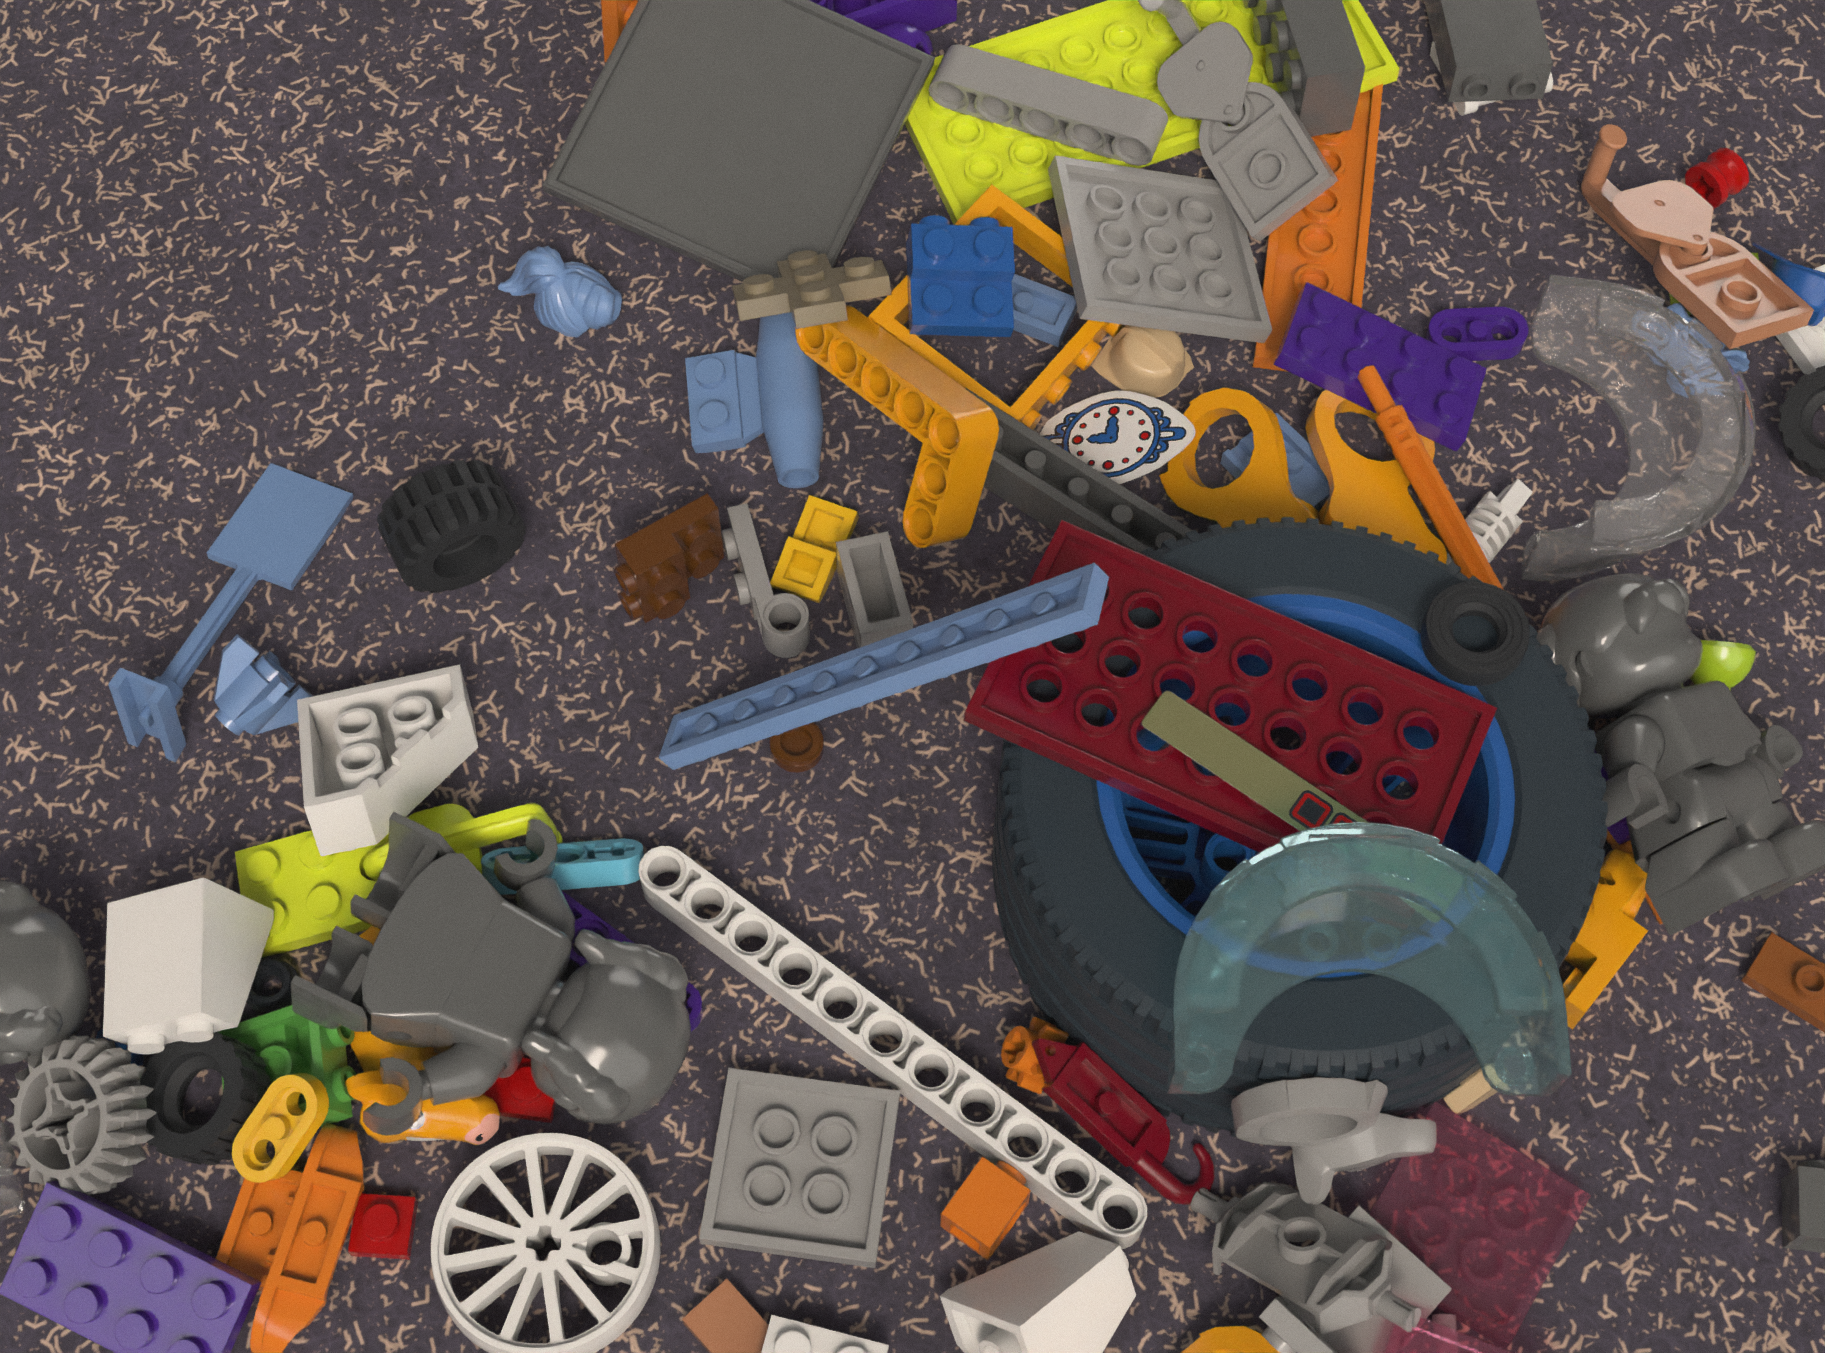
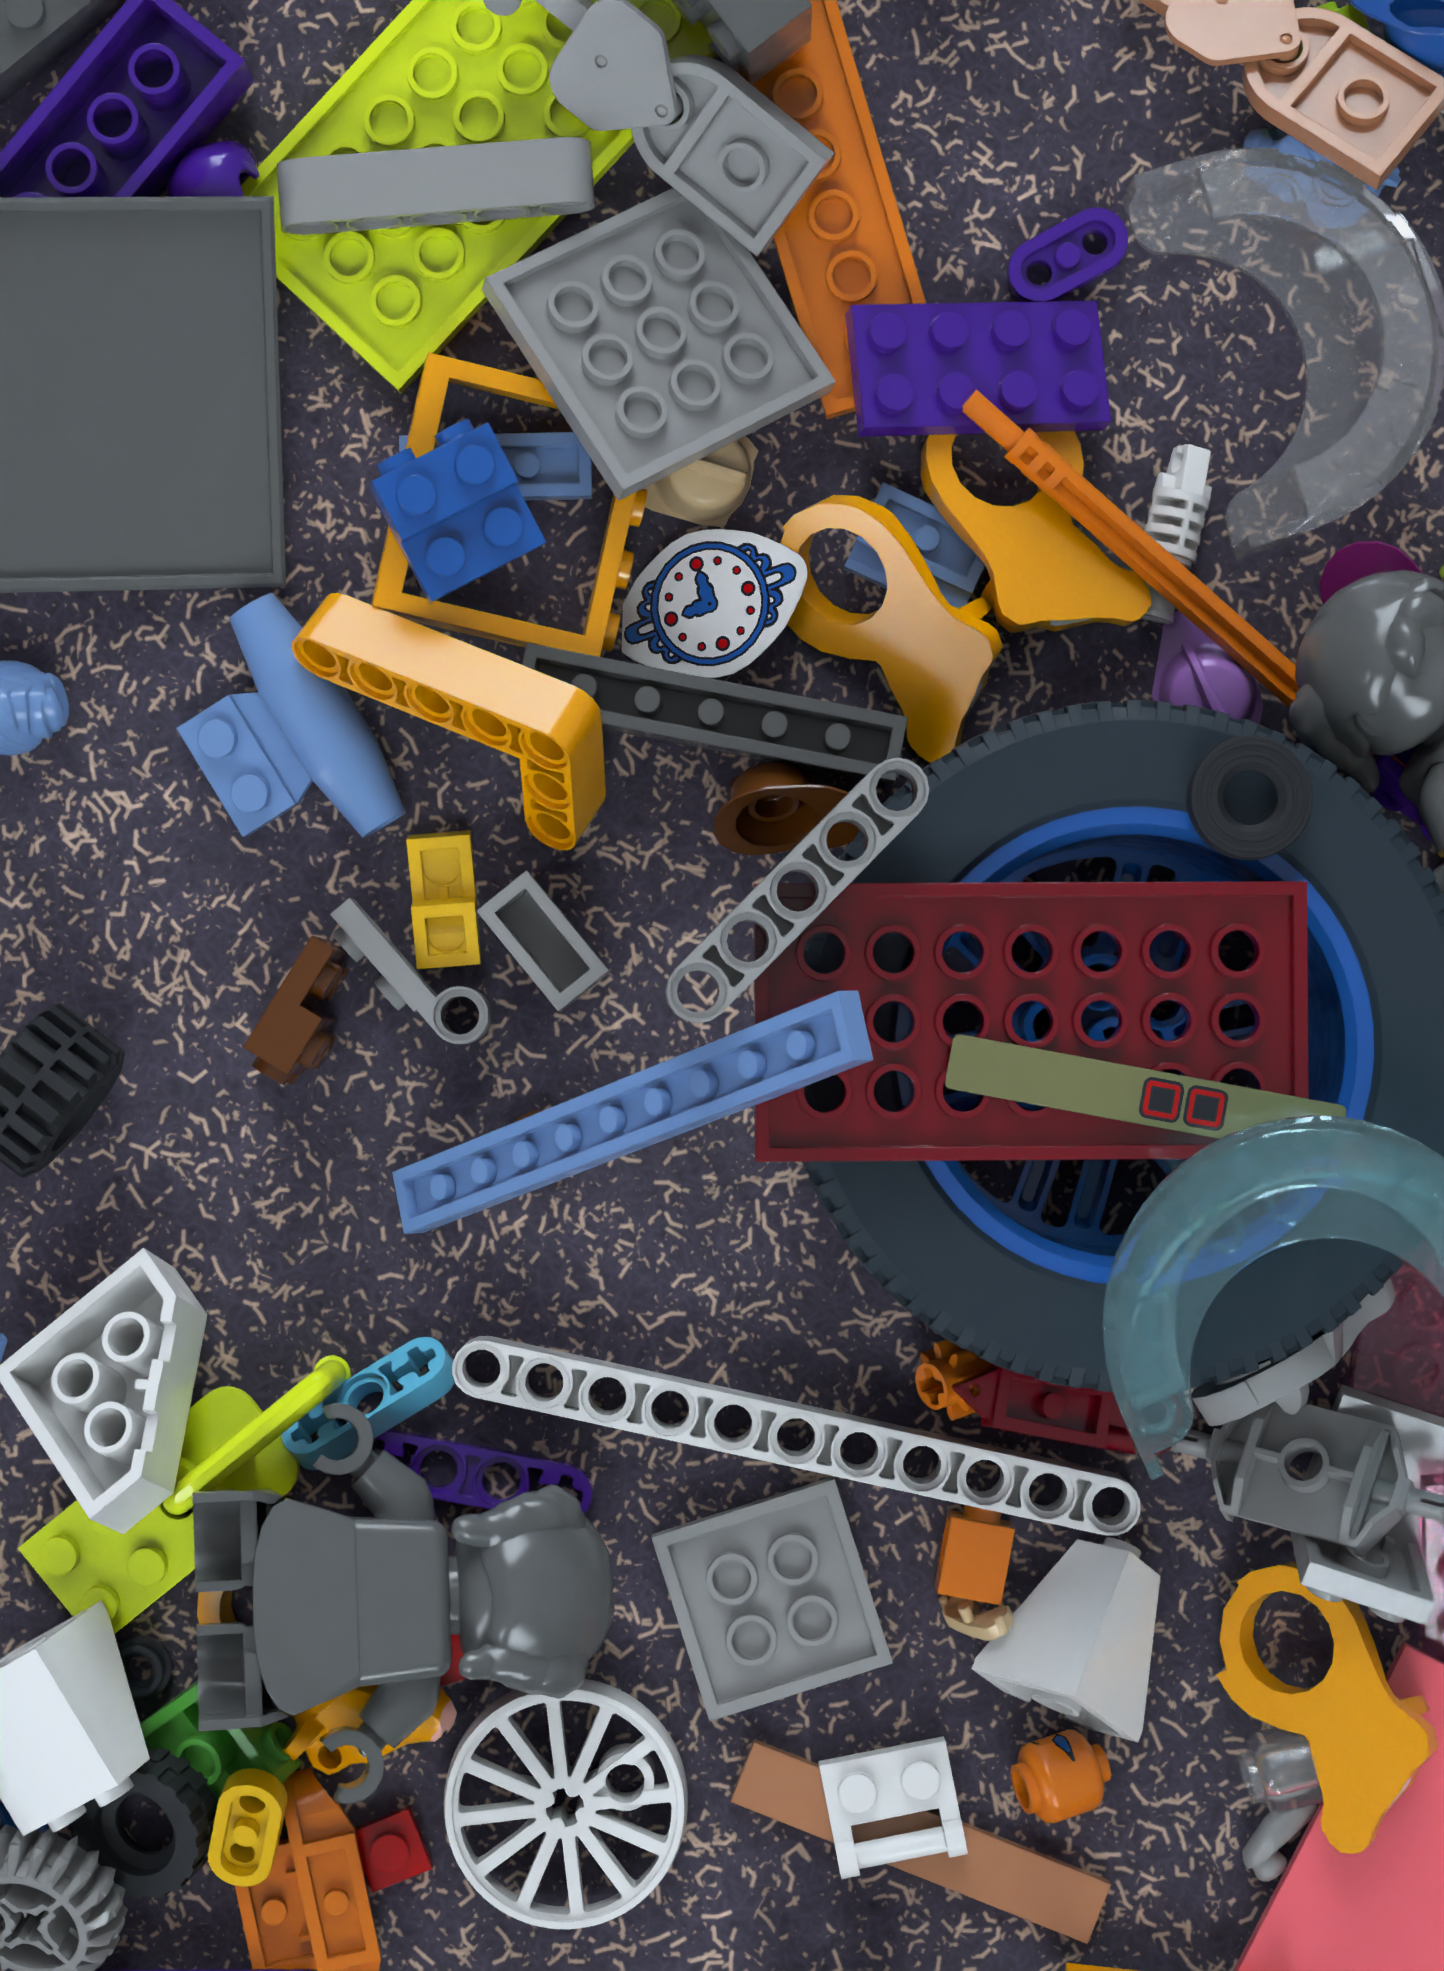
camera: 25 degrees left, 25 degrees up
dark tan plate [732,250,891,329] -> none
none -> light grey beam [665,758,929,1023]
none -> tan piece [939,1595,1014,1641]

